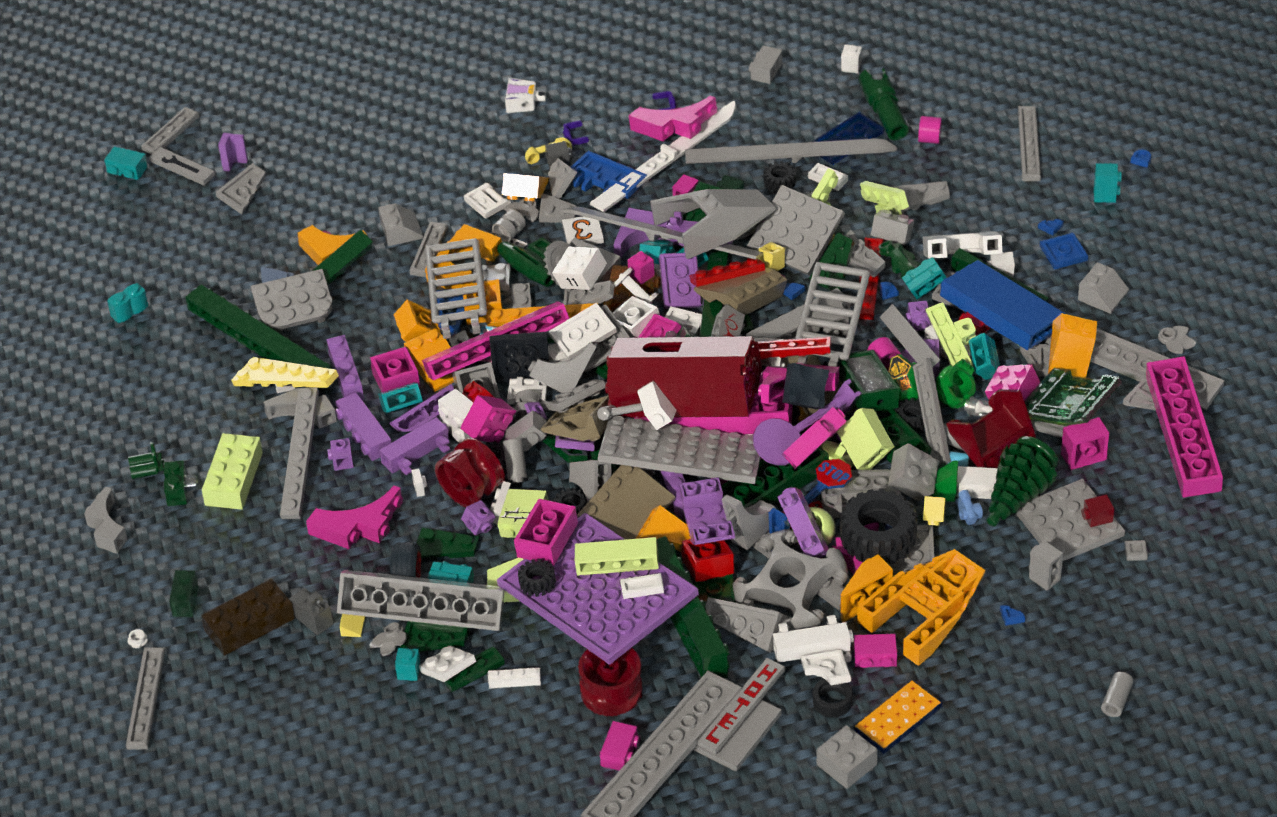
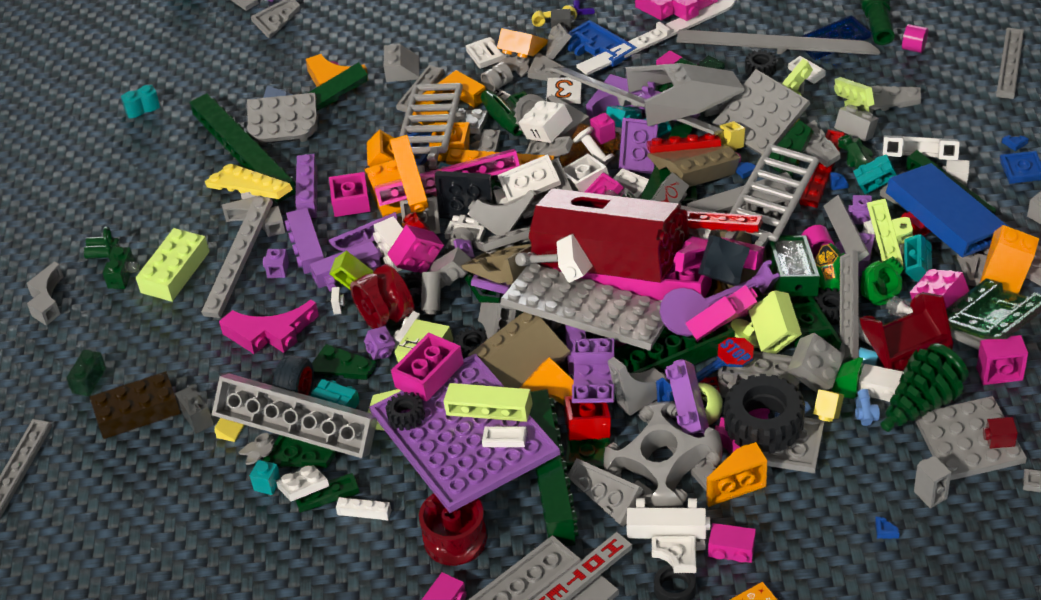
camera: 15 degrees right, 0 degrees up
white plate [127,629,148,648] -> none
teal brick [378,382,423,413] -> none
light orange wedge [857,549,985,666] -> none
none -> lime brick [329,250,373,290]
none -> light orange slope [390,135,429,213]

